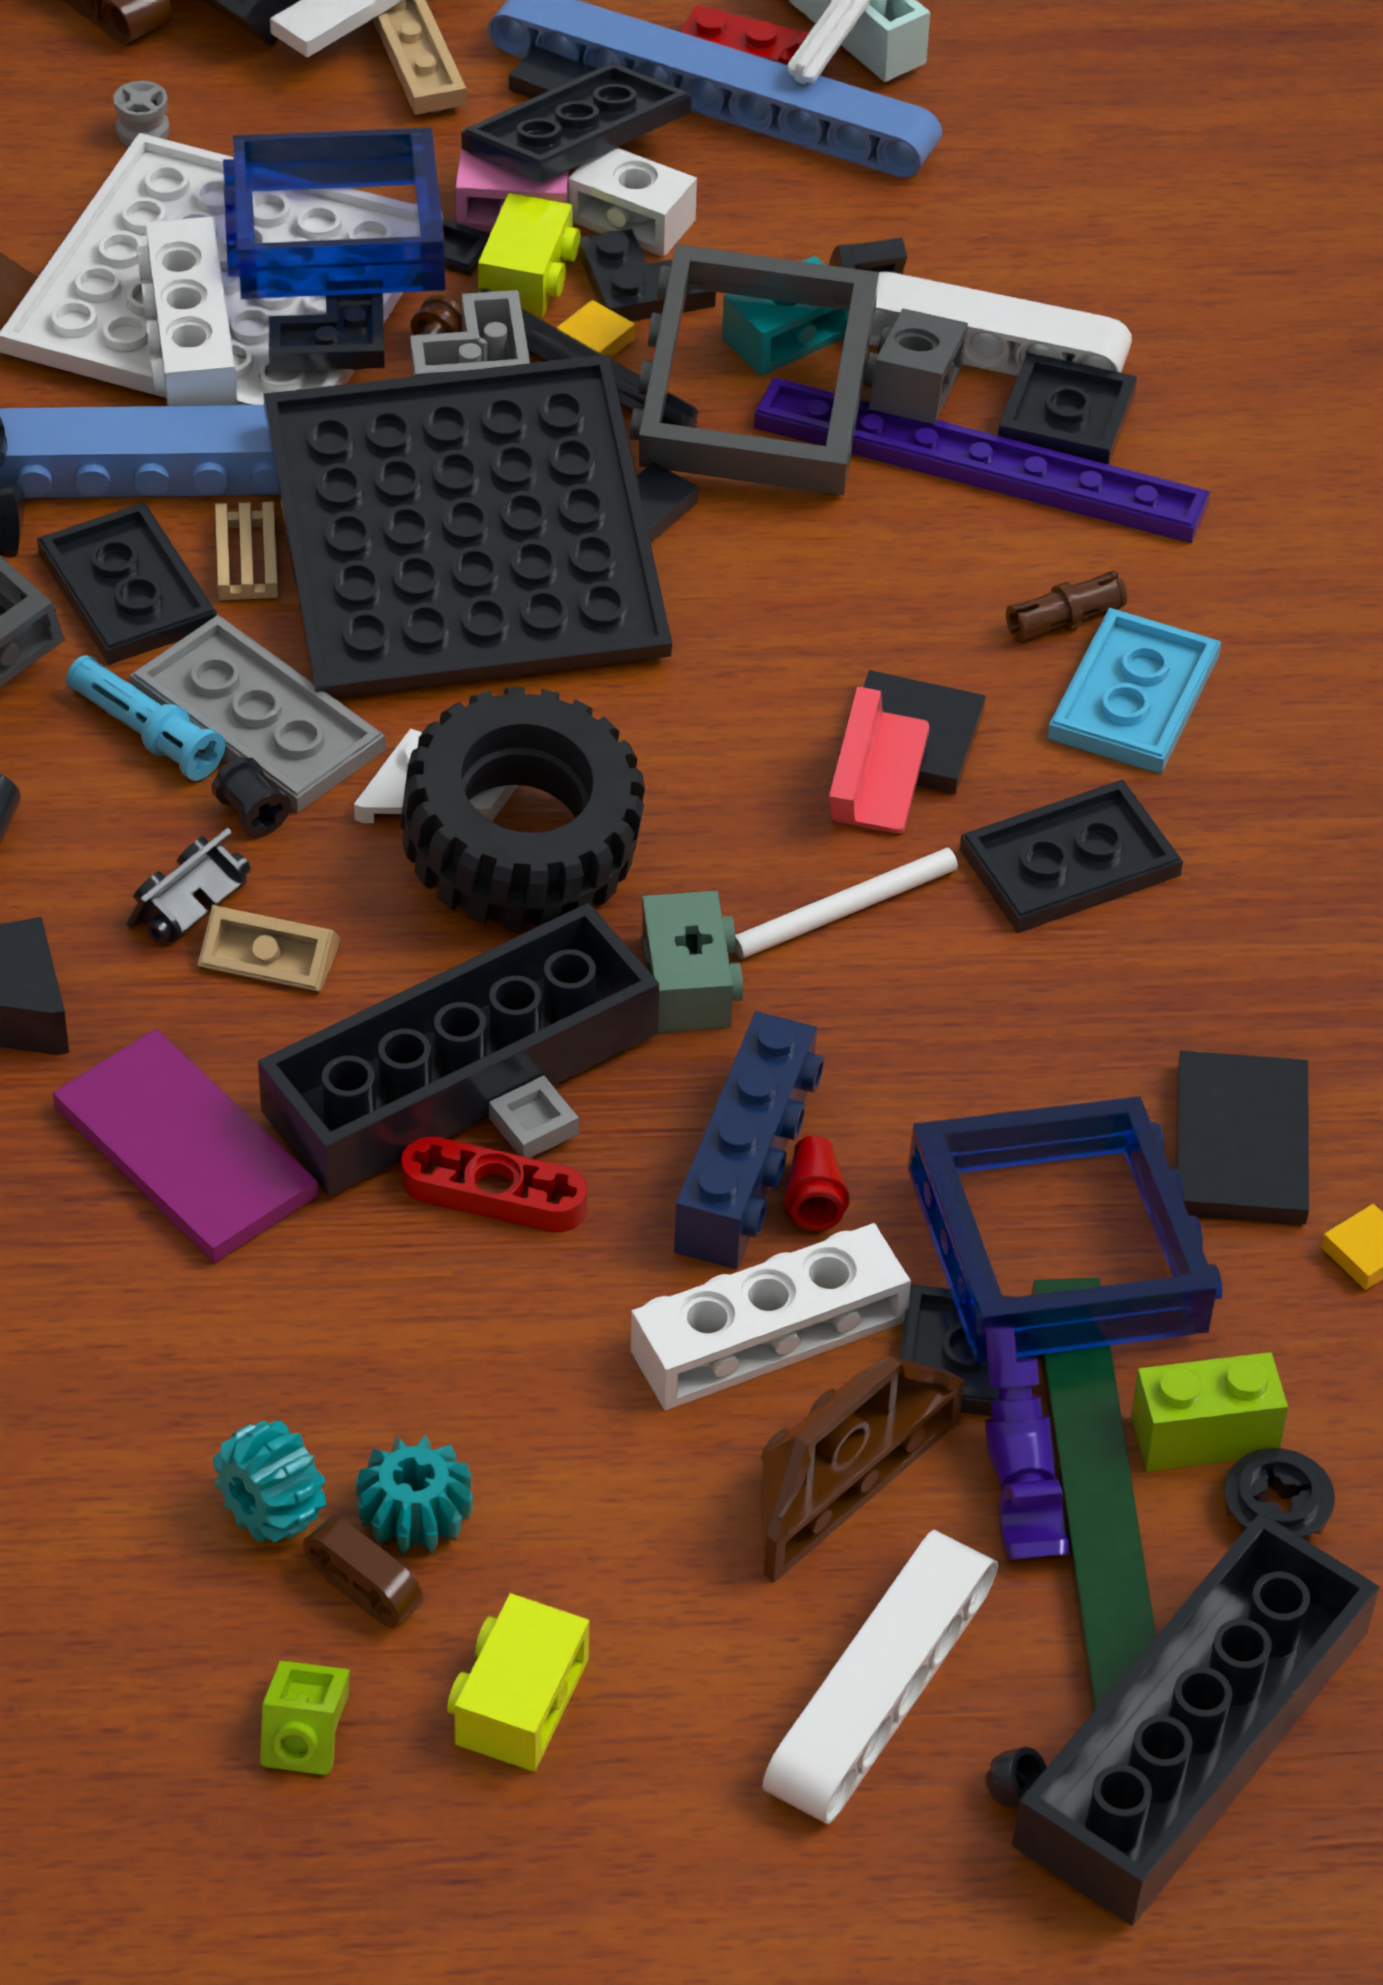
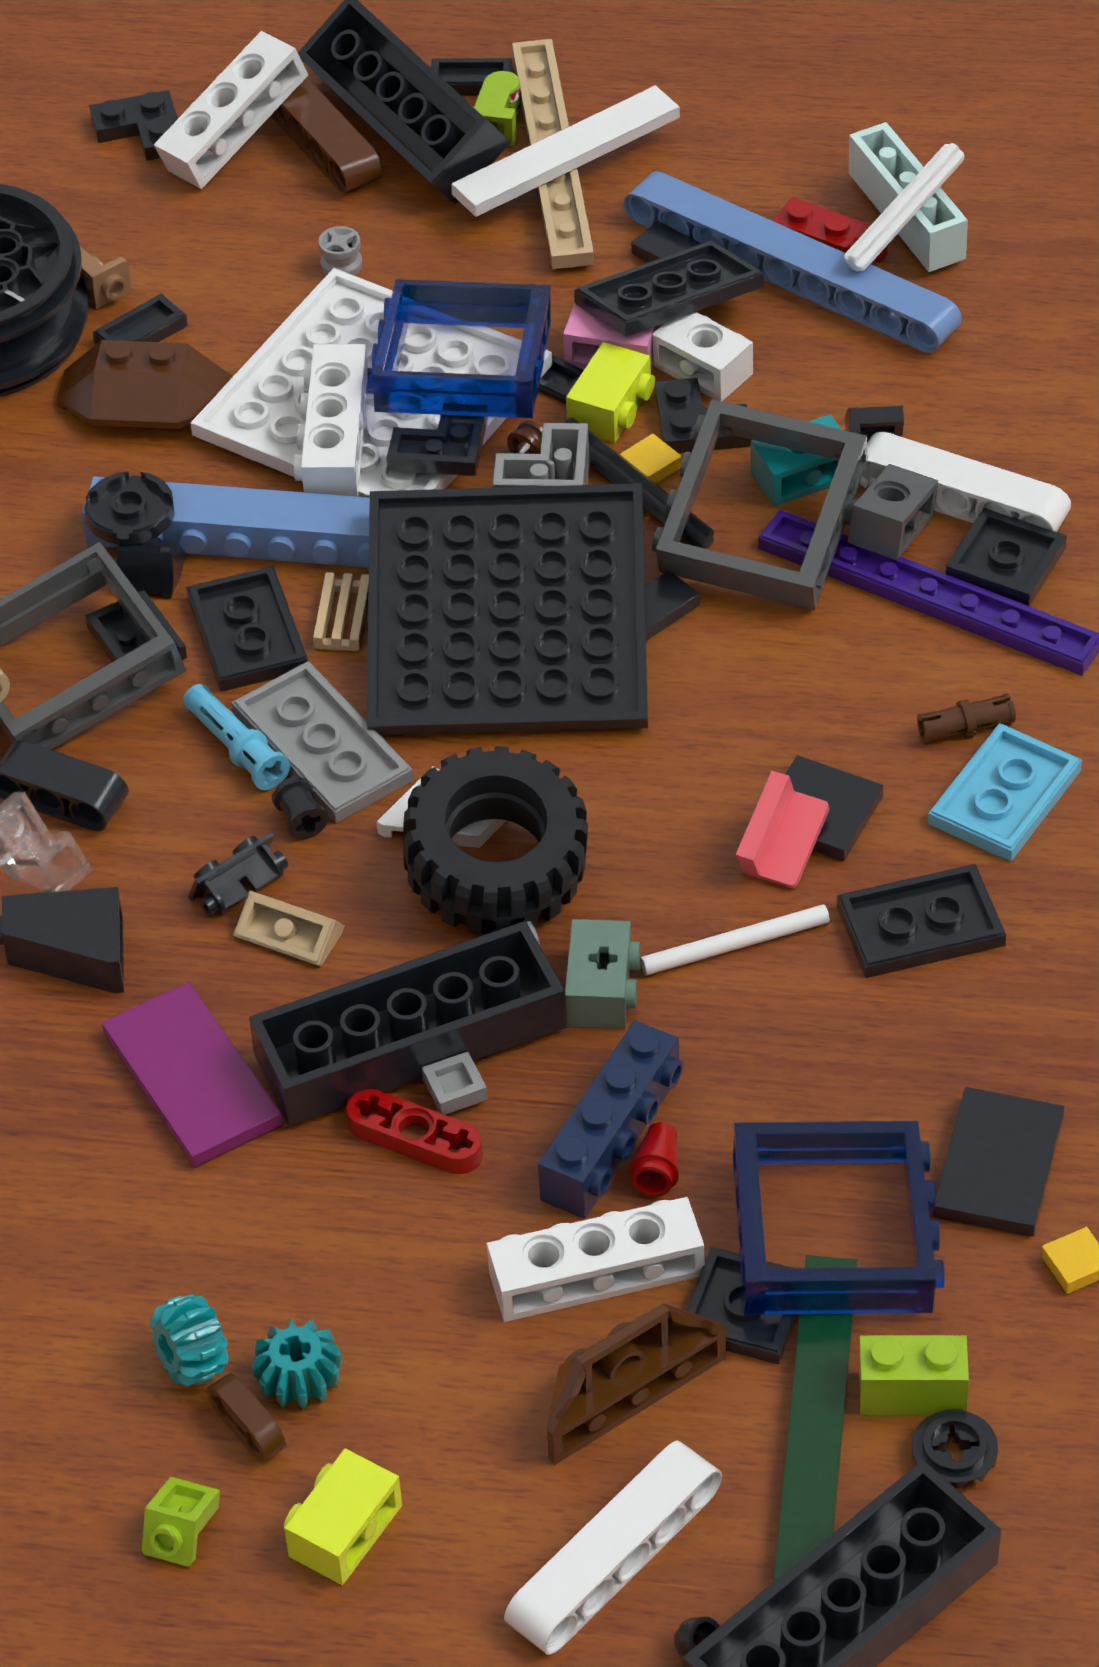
camera: 15 degrees right, 0 degrees up
dark purple piece [985,1327,1070,1560] -> none

